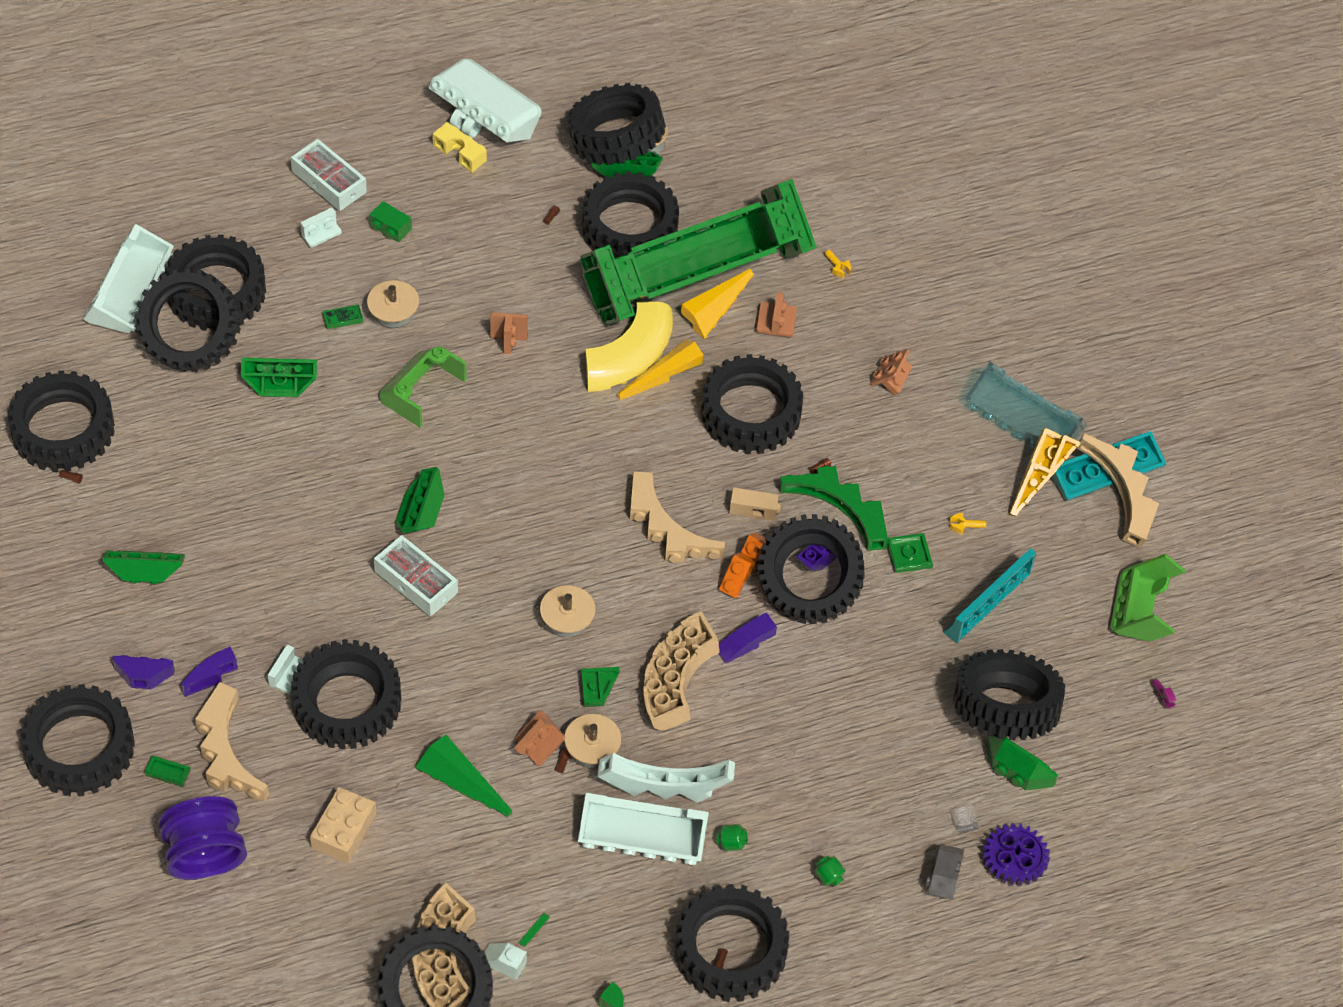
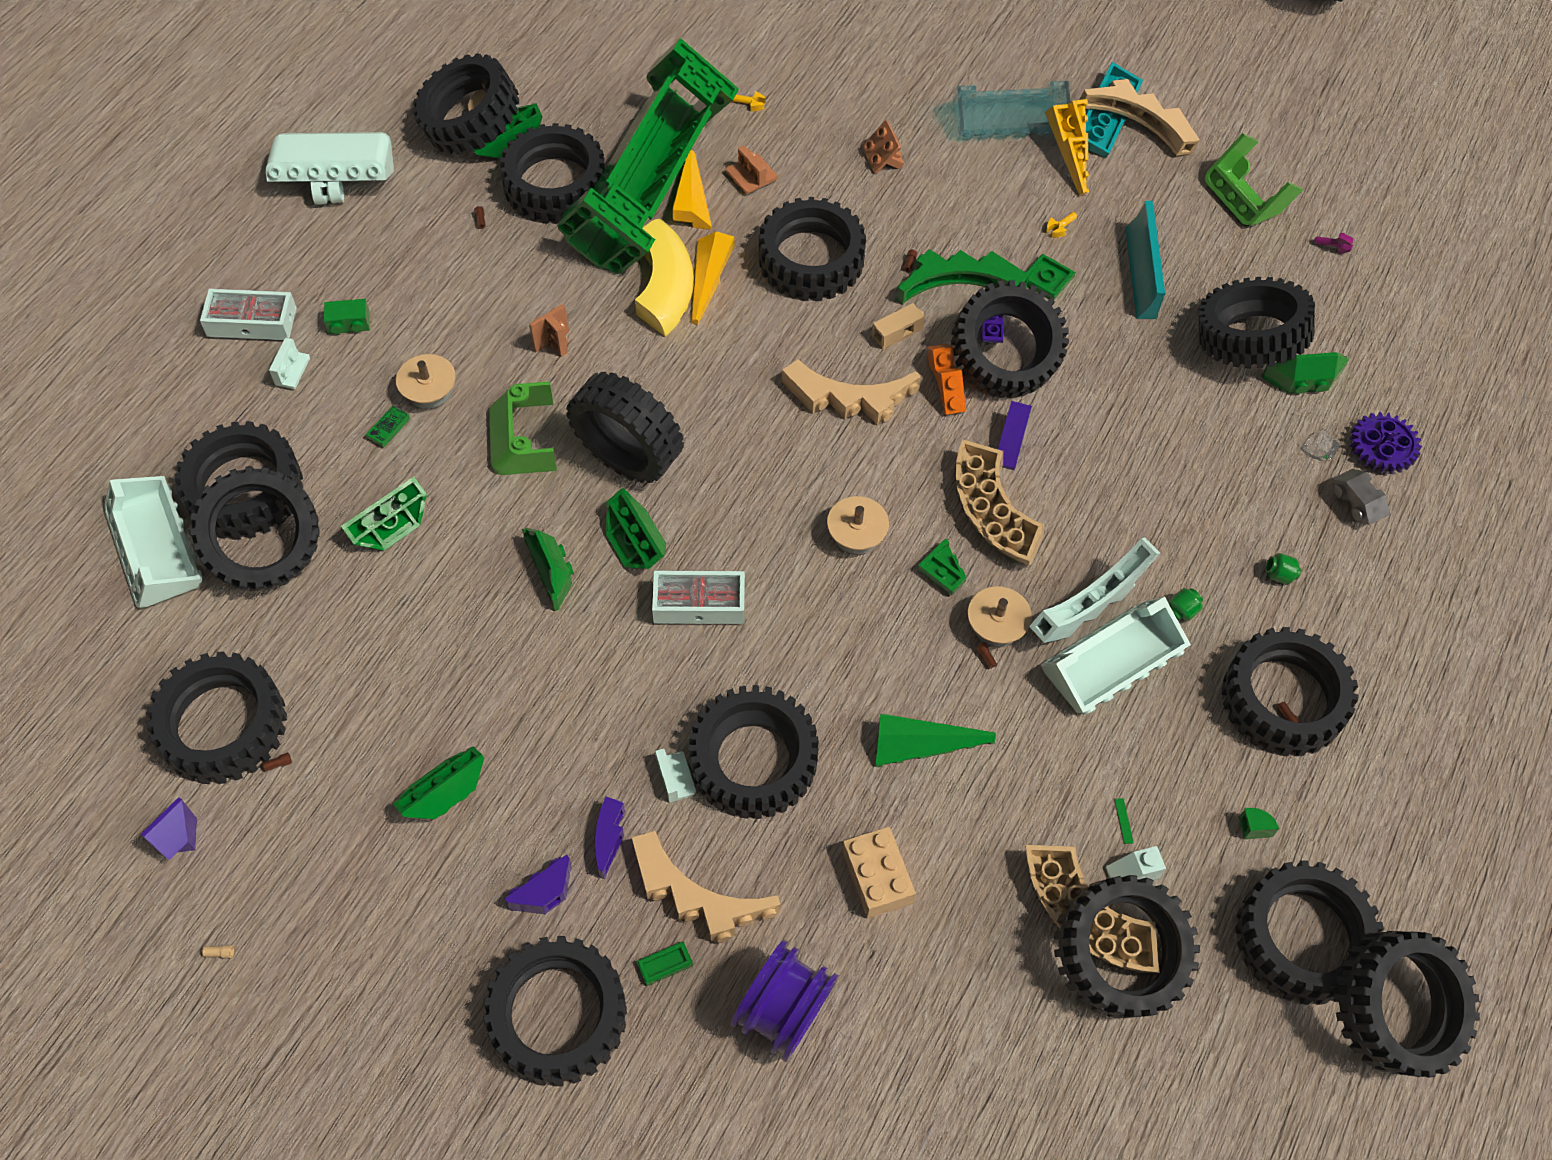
camera: 40 degrees left, 5 degrees up
light yellow arch [433,122,487,173] -> none
nougat bracket [514,710,566,766] -> none
none -> green wedge [522,528,574,611]
none -> black tyre [566,372,684,483]

